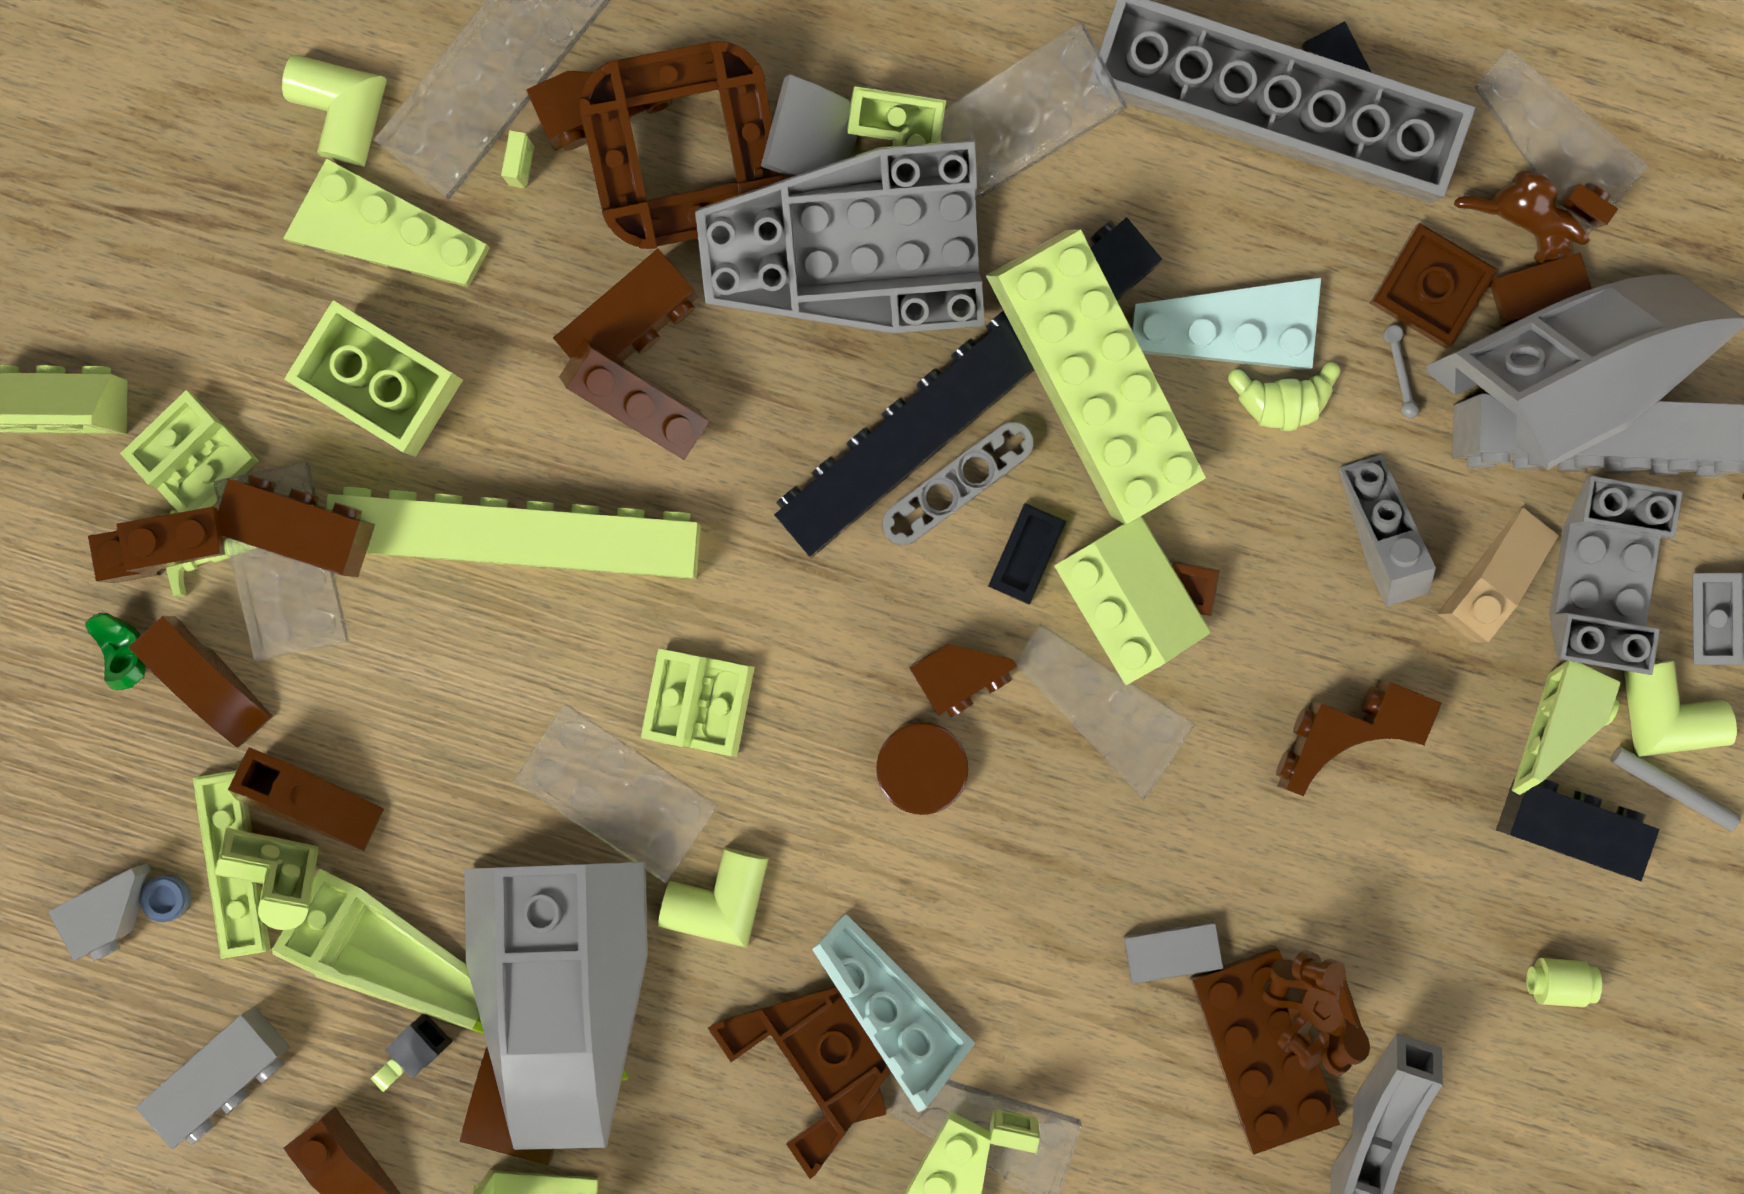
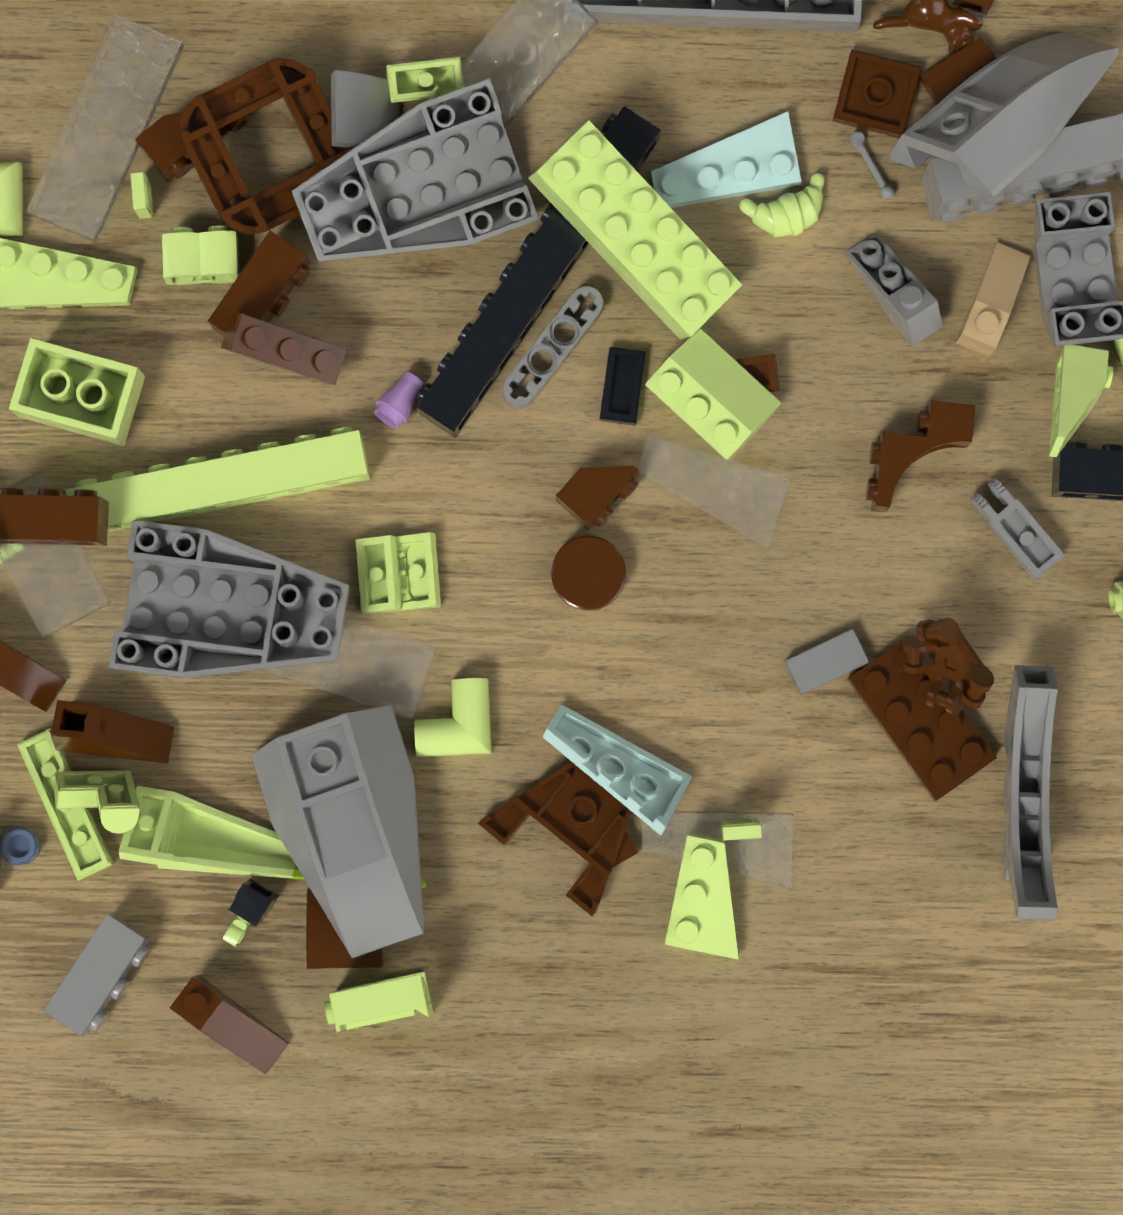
camera: 10 degrees left, 5 degrees down
none -> light grey wedge [108,520,350,678]
none -> yellowish green brick [162,226,240,285]
none -> lavender cone [374,372,424,429]
none -> light grey hinge [970,479,1065,581]

